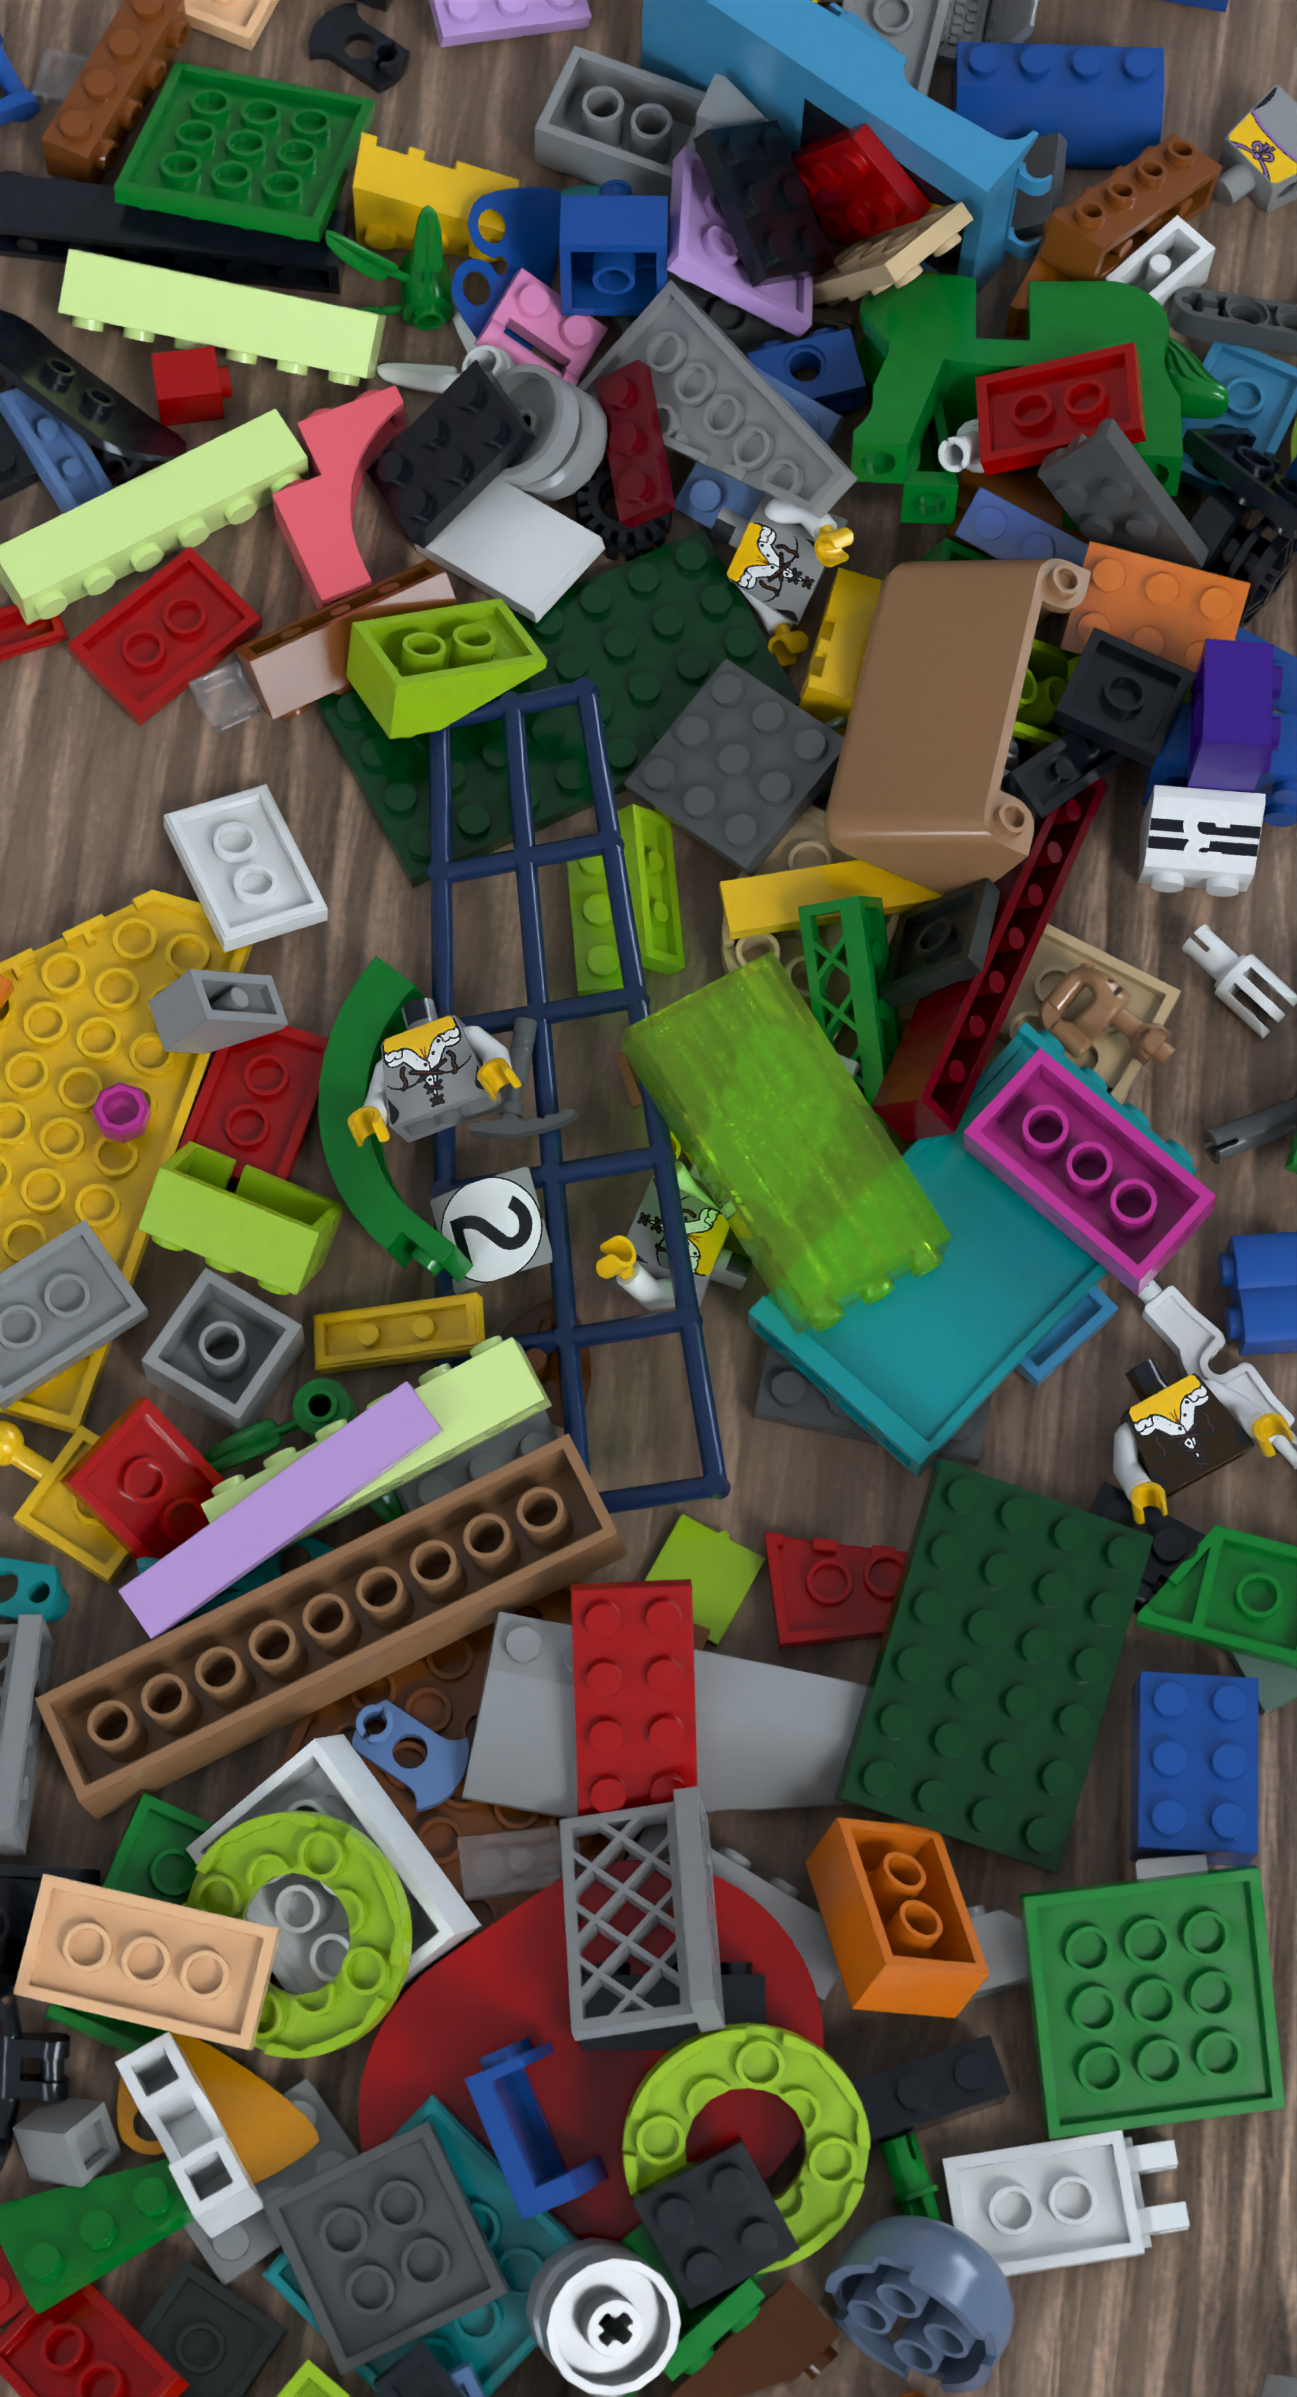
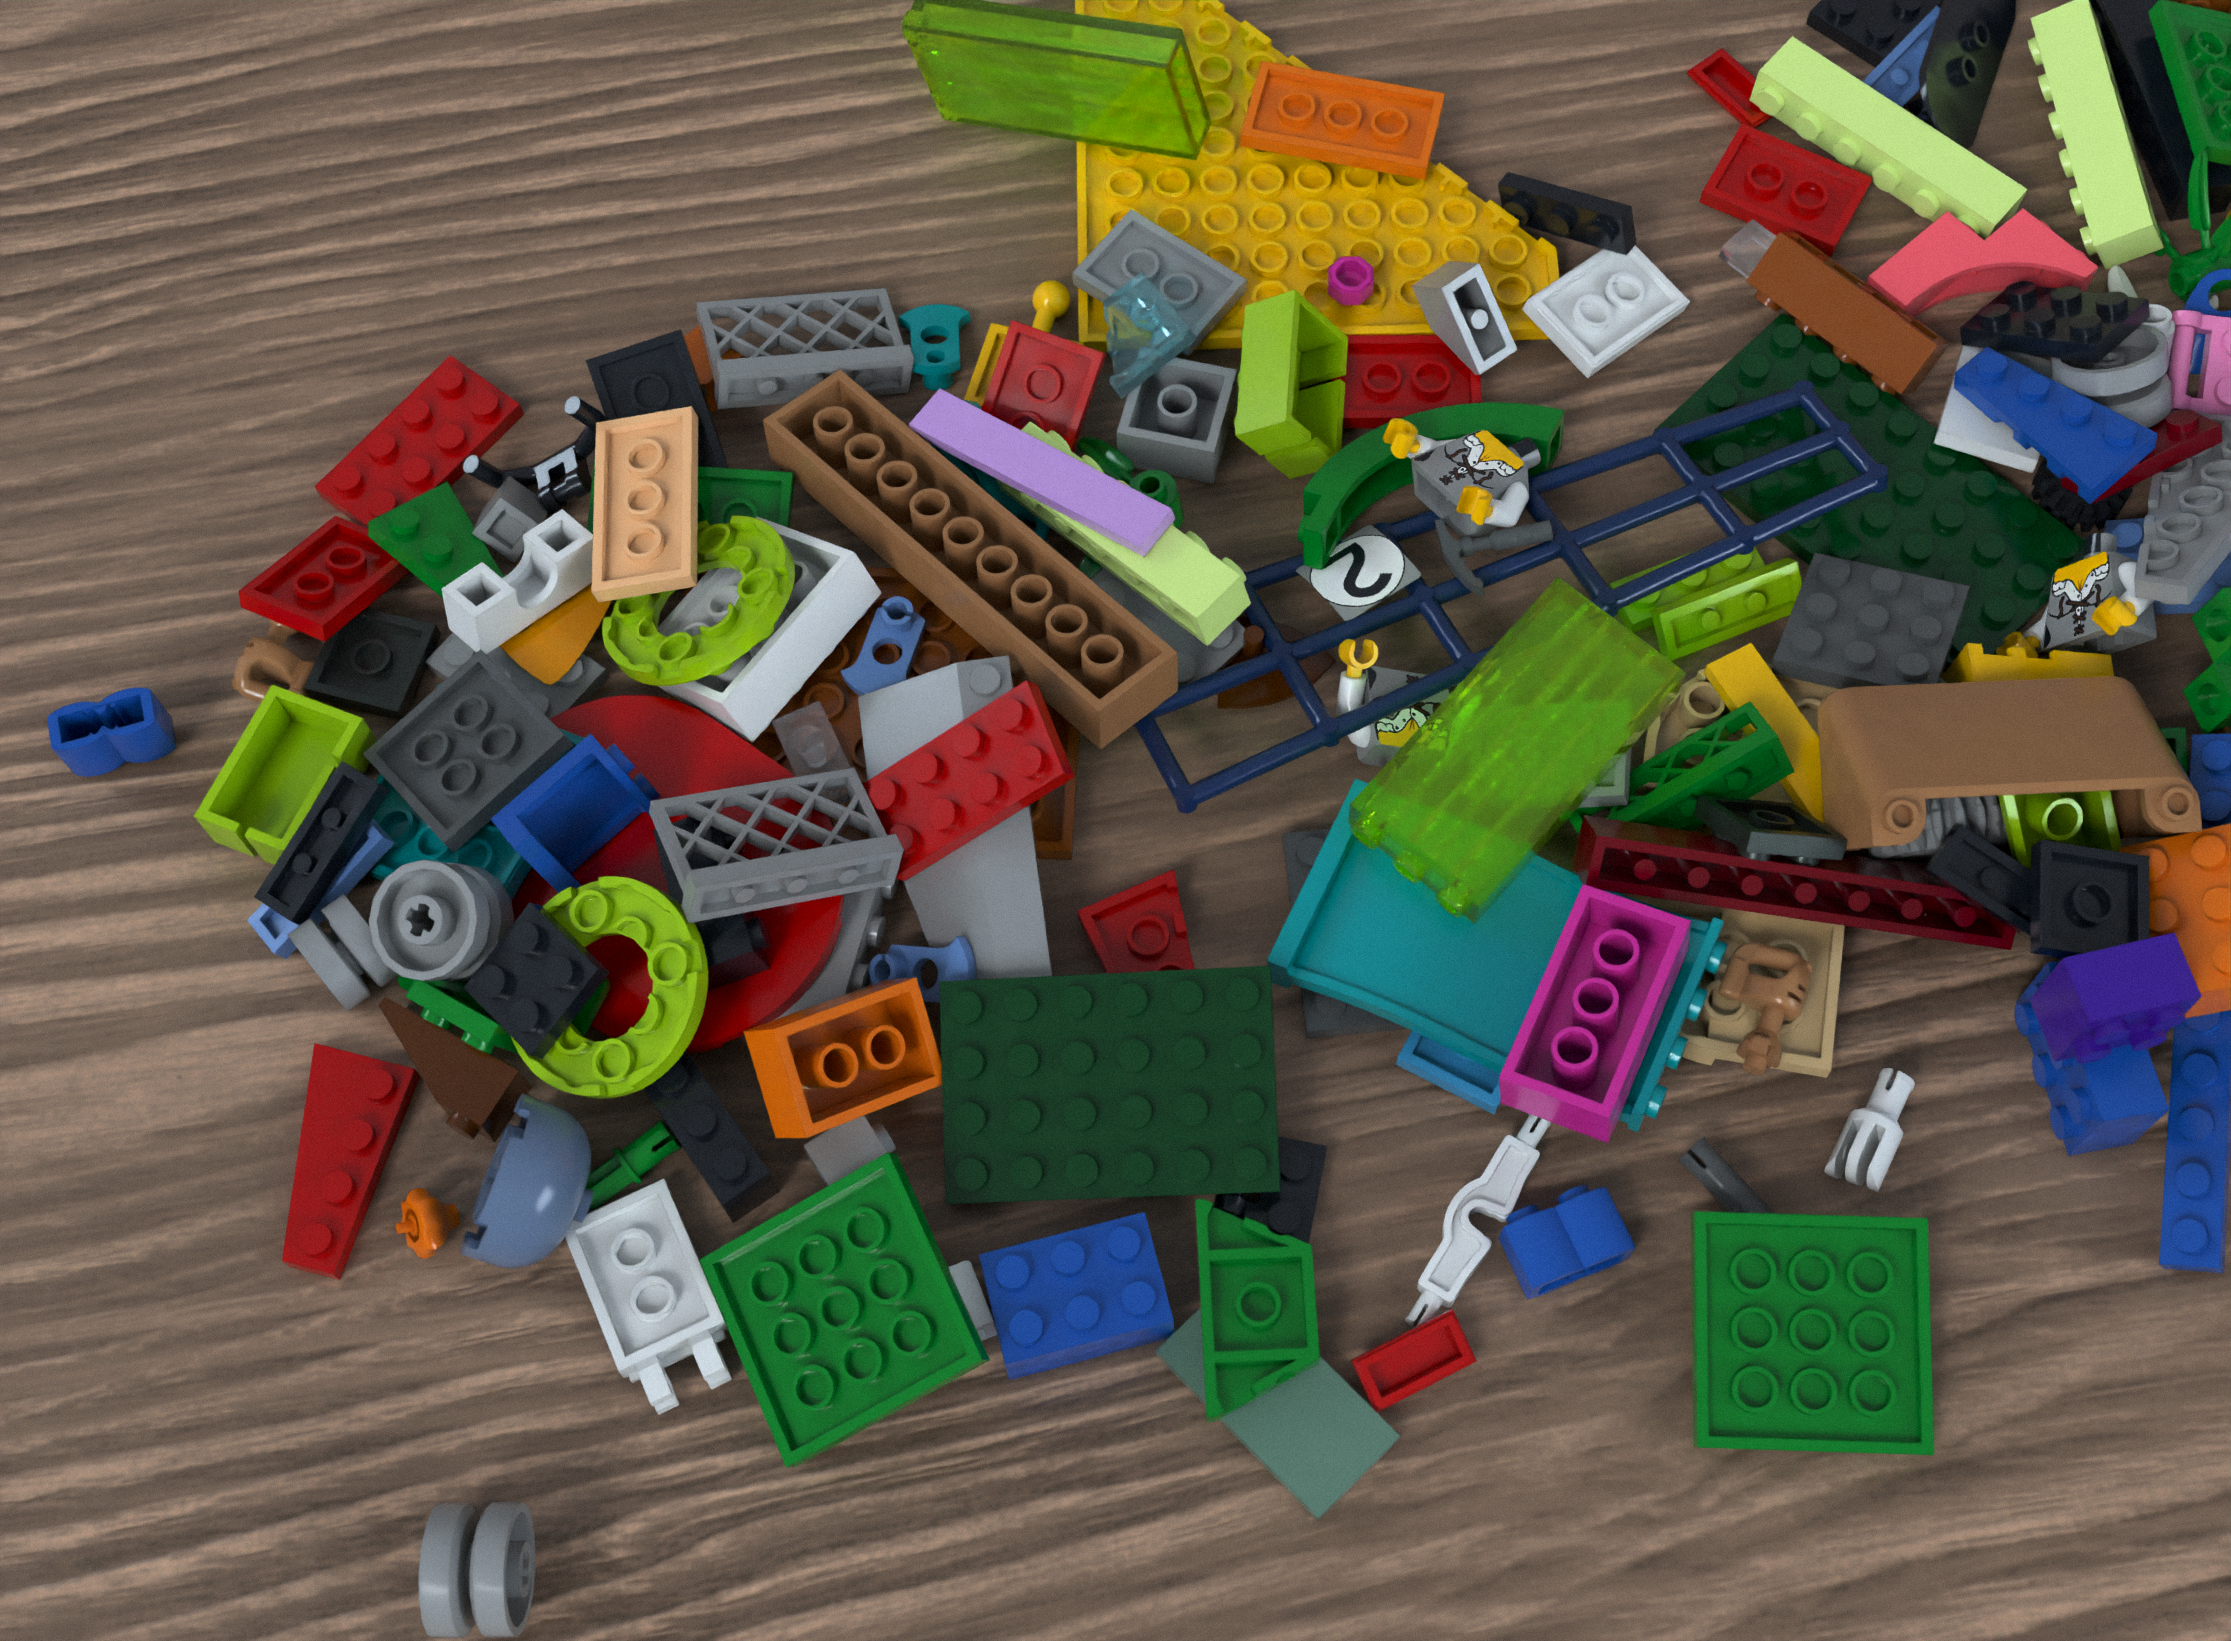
camera: 80 degrees right, 5 degrees down
red brick [151,346,232,426] -> none
yellow tile [313,1292,485,1375] -> none
lime slope [346,598,547,739] -> none
lime piece [644,1514,766,1647] -> none
torso [1113,1358,1293,1524] -> none
white slope [1137,785,1266,897] -> none
none -> medium blue piece [868,936,976,1004]
none -> clear light blue wing [1103,271,1197,399]
none -> black plate [1498,172,1637,256]
none -> blue wing [1953,347,2158,504]

